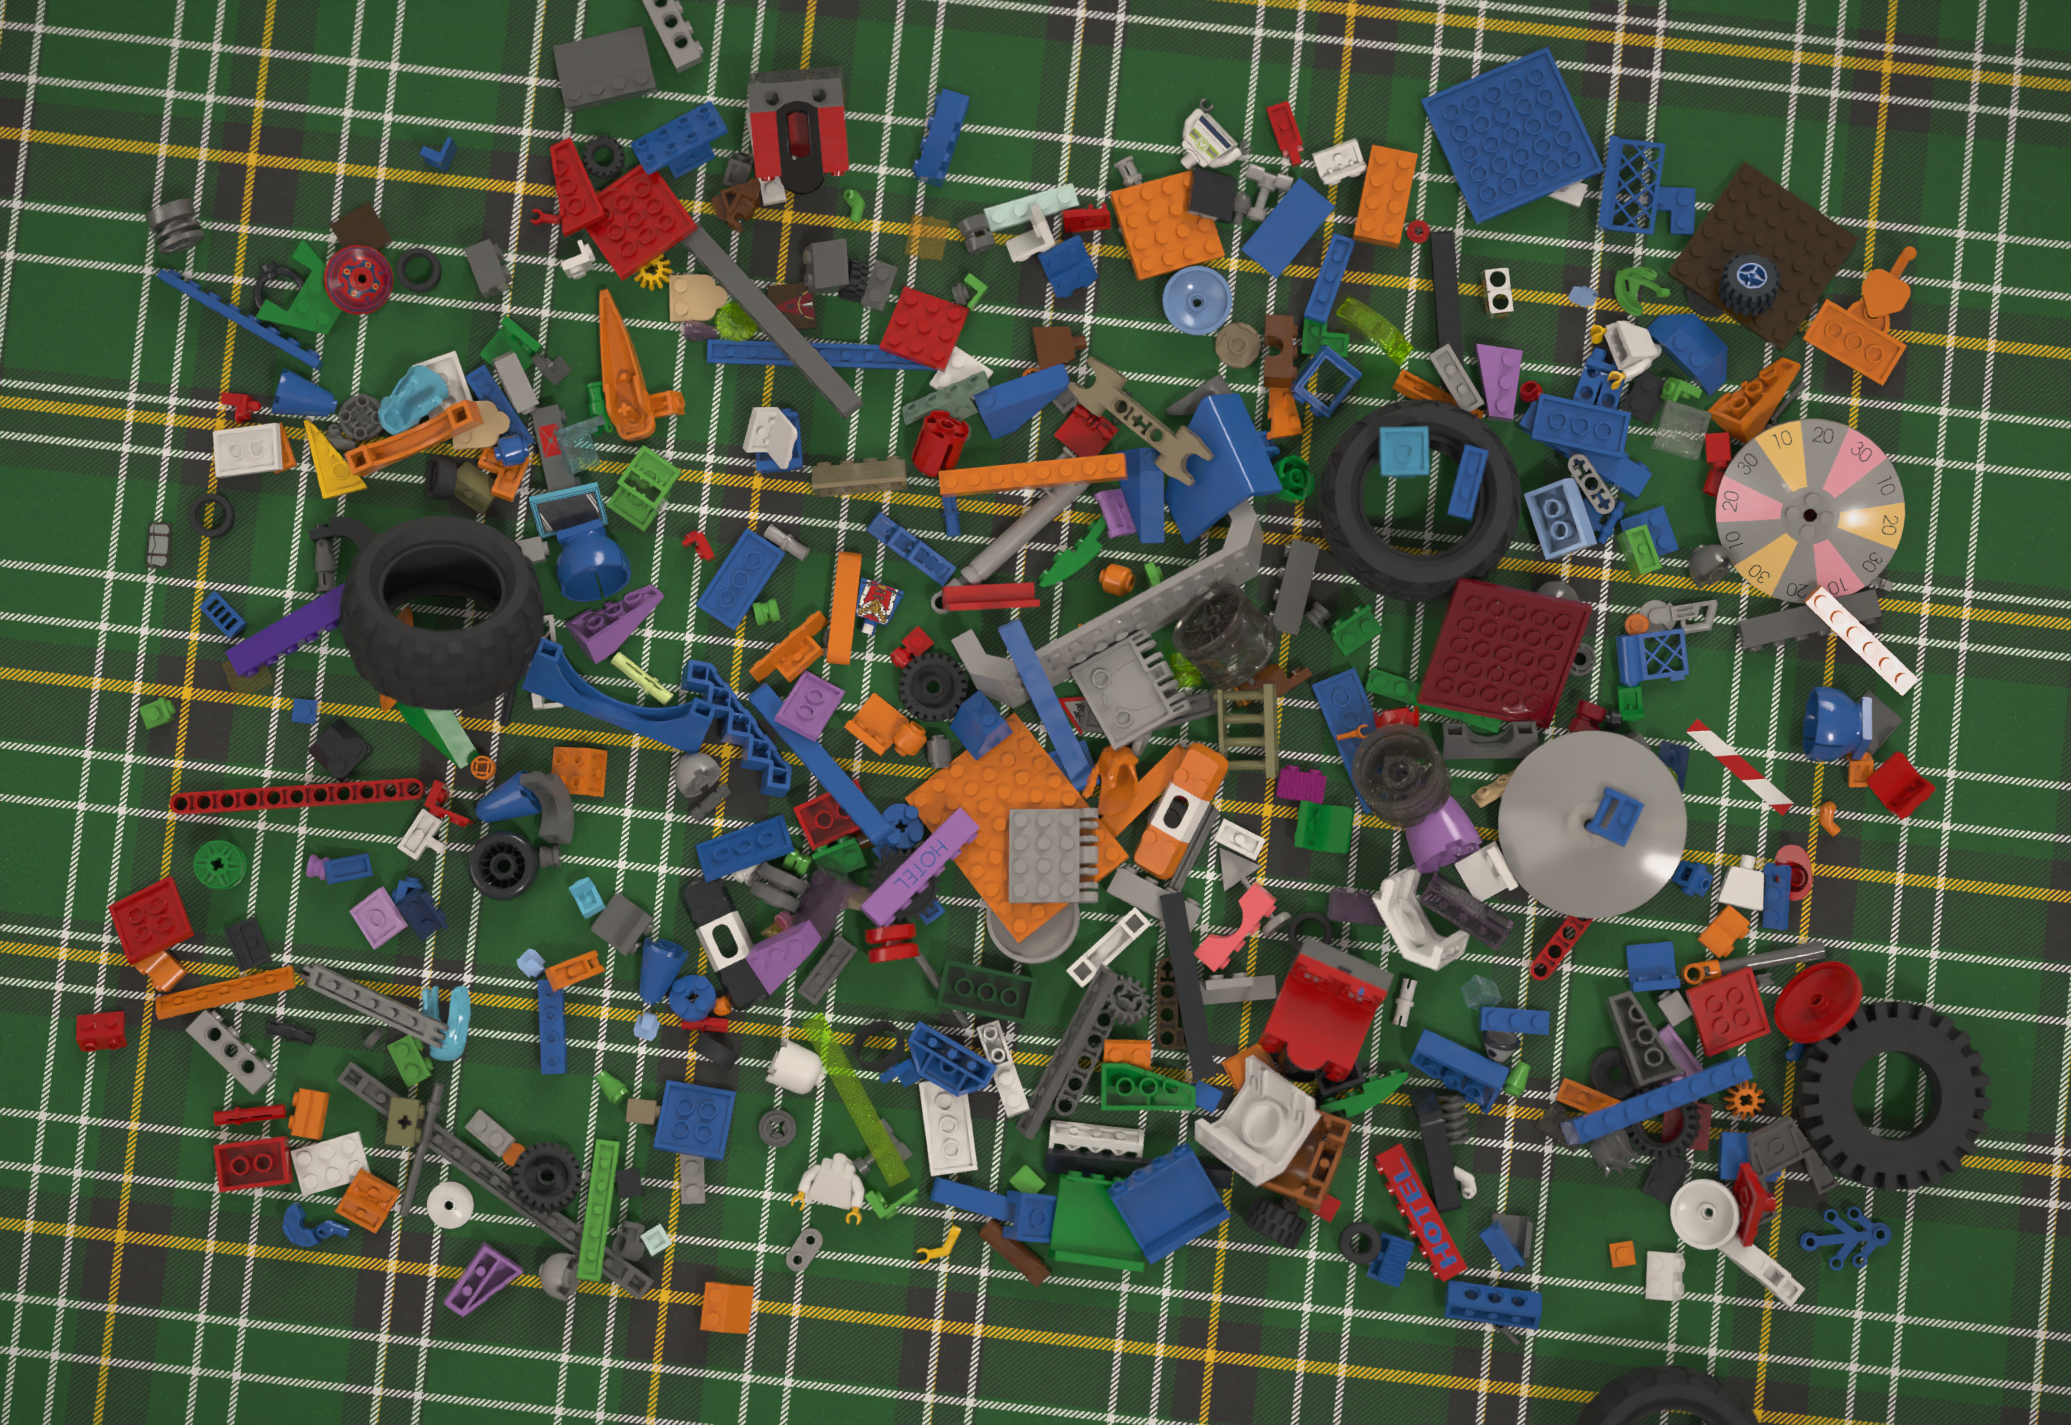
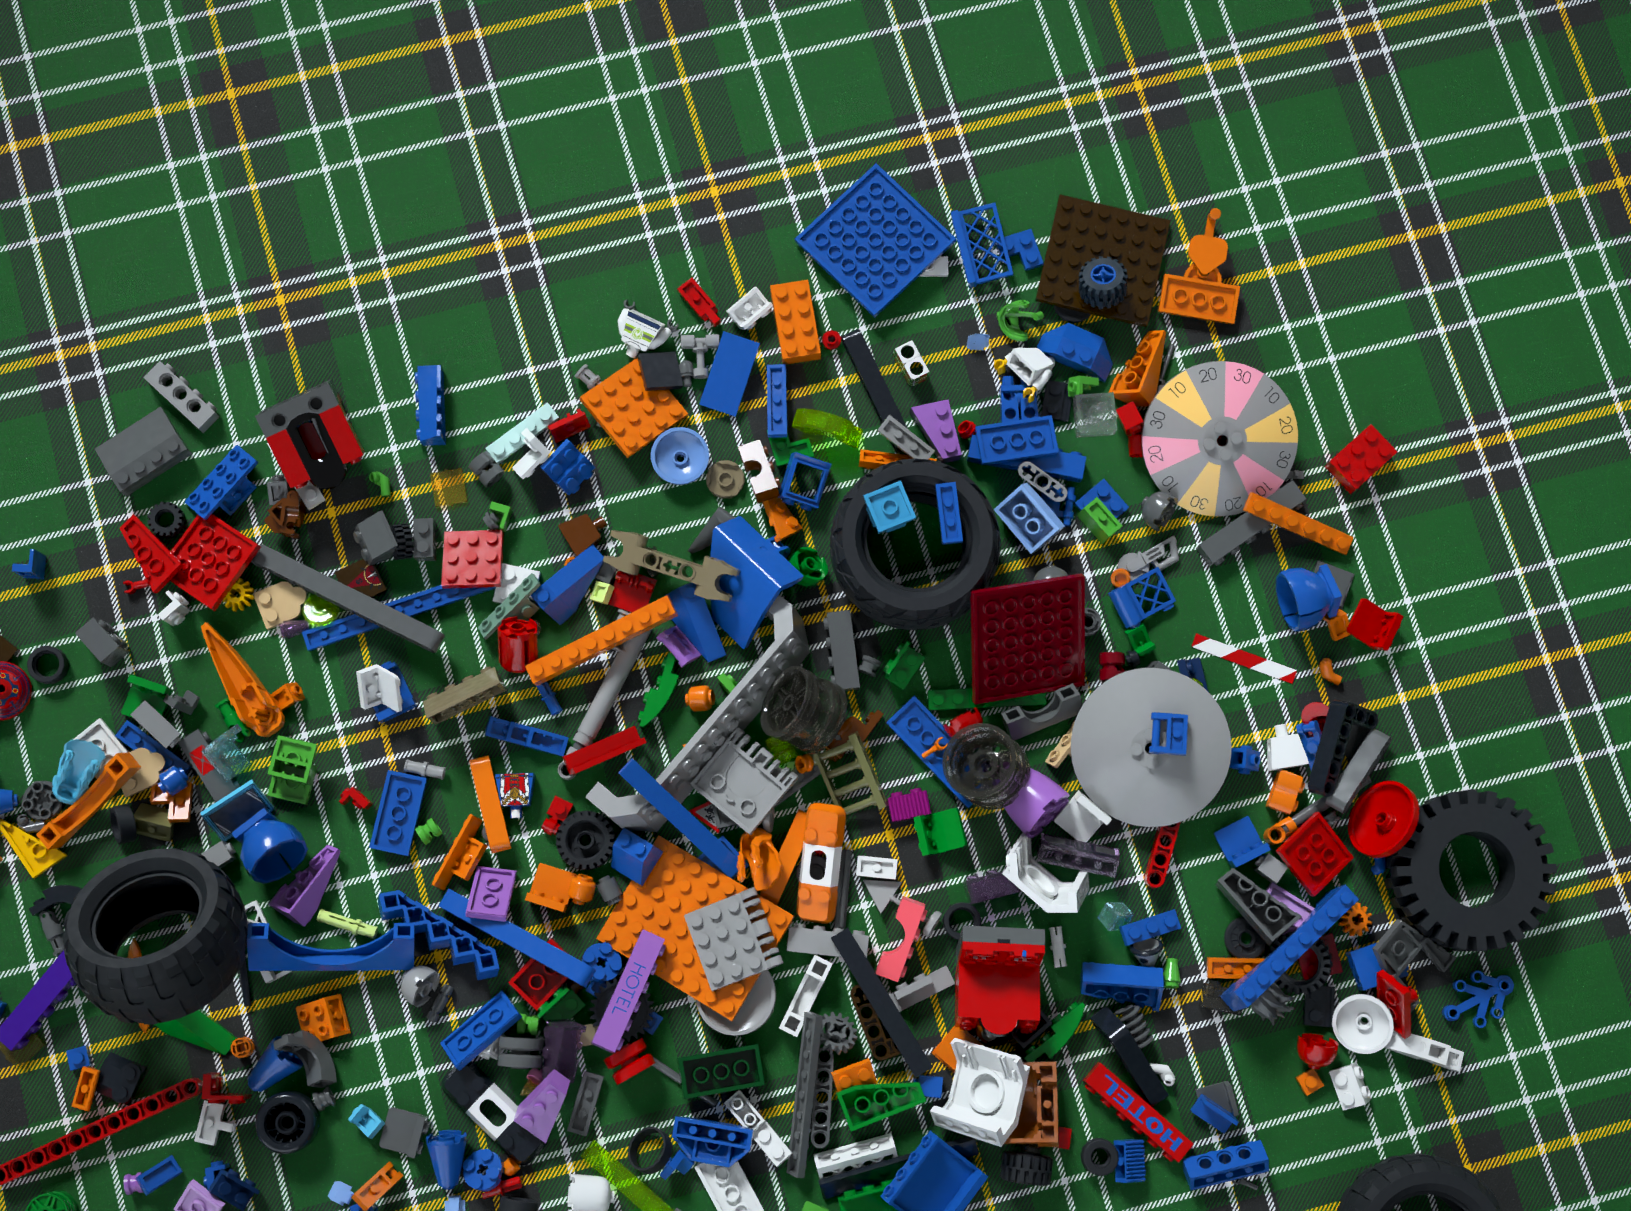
camera: 30 degrees left, 5 degrees down
none -> orange slope [71,1066,101,1112]
none -> yellowish green plate [590,581,615,605]
none -> orange bush [795,754,814,773]
none -> red cylinder [1297,1033,1339,1069]
none -> black beam [1308,700,1378,797]
none -> red brick [1324,424,1397,494]
none -> beam [1325,728,1391,814]

